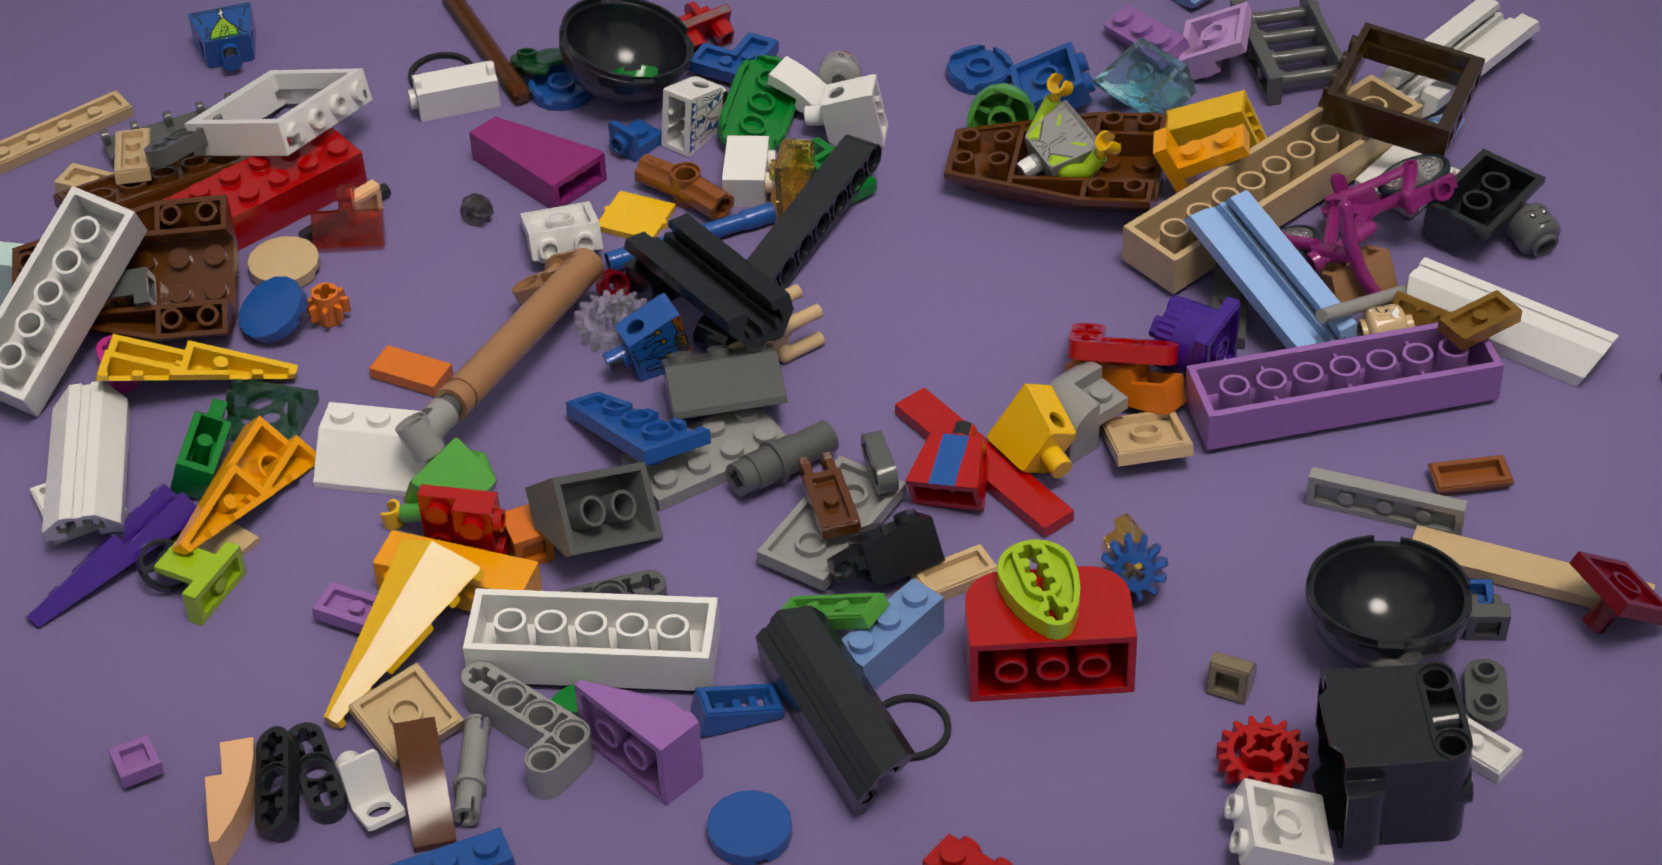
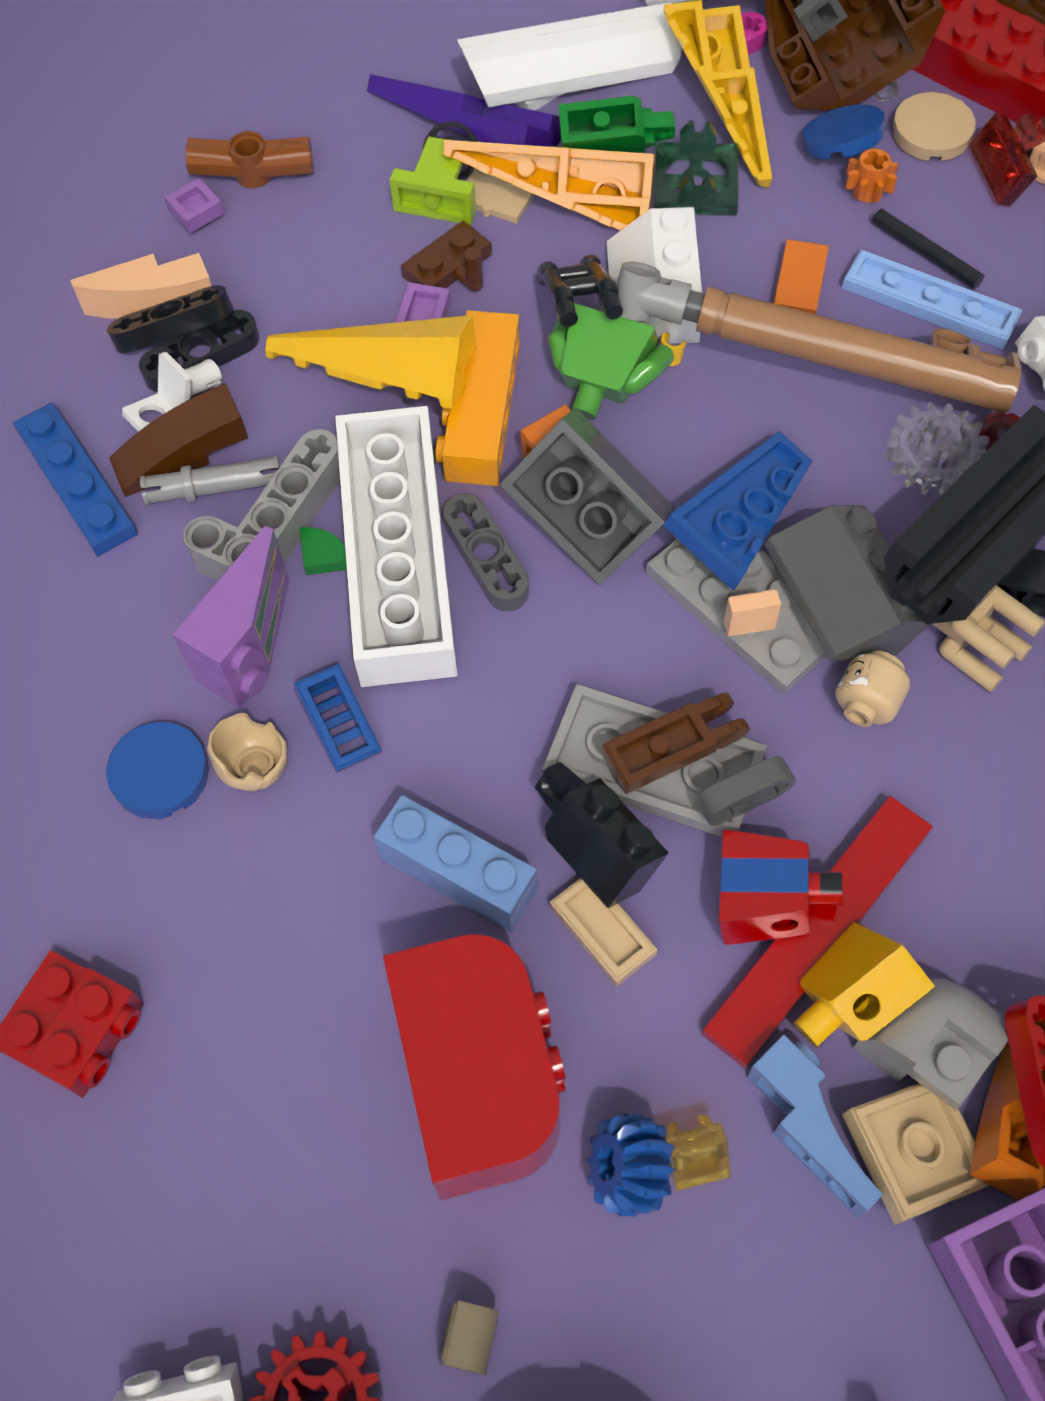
camera: 80 degrees right, 20 degrees up
tan plate [348,663,464,770] -> none
red plate [417,484,510,555] -> none
blue torso [602,293,693,381] -> none
dark grey piece [726,420,839,496] -> none
black piece [756,605,916,815] -> none
bright green tile [780,593,890,630] -> none
black piece [883,694,951,762] -> none
lime piece [997,539,1080,640] -> none
none -> dark orange piece [185,131,314,189]
none -> tan hair [207,713,288,792]
none -> reddish brown plate [401,220,492,292]
none -> black piece [537,255,623,327]
none -> light nougat tile [724,589,781,637]
none -> medium blue slope [747,1035,883,1219]
none -> tan head [835,650,910,727]
none -> light blue tile [842,250,1023,350]
none -> black bar [872,208,985,290]

